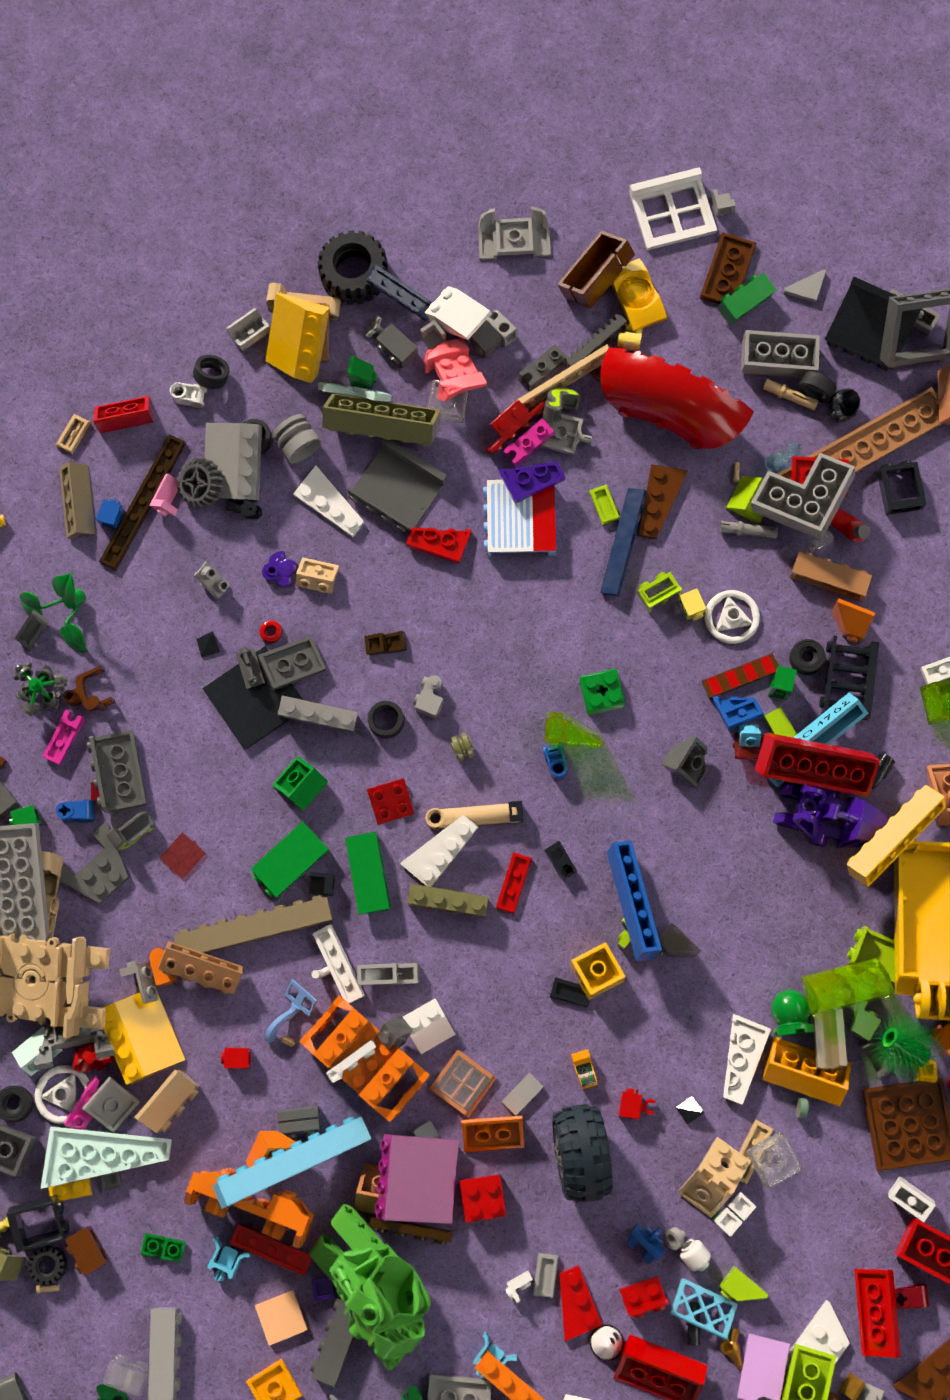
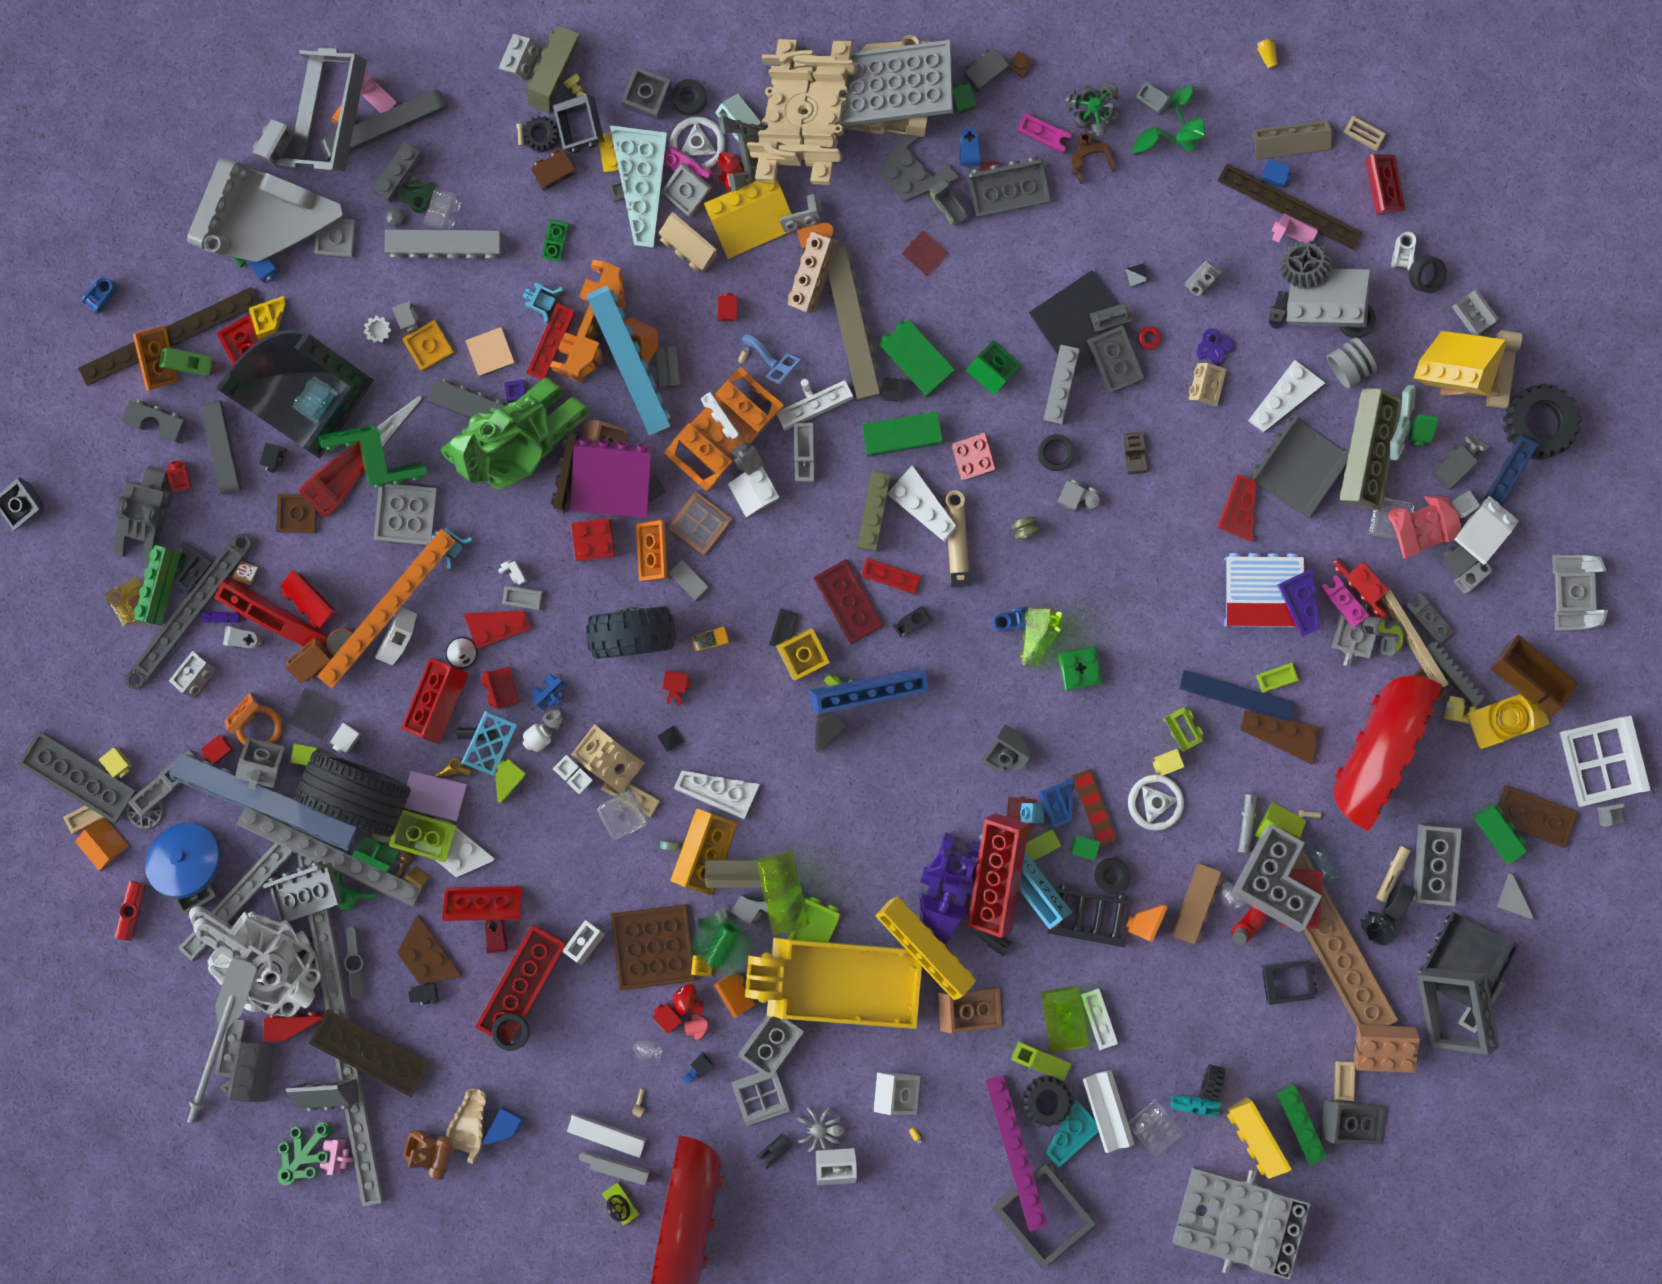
camera: 85 degrees right, 10 degrees up
green tile [770,989,814,1037] -> none
none -> dark red tile [813,559,884,644]

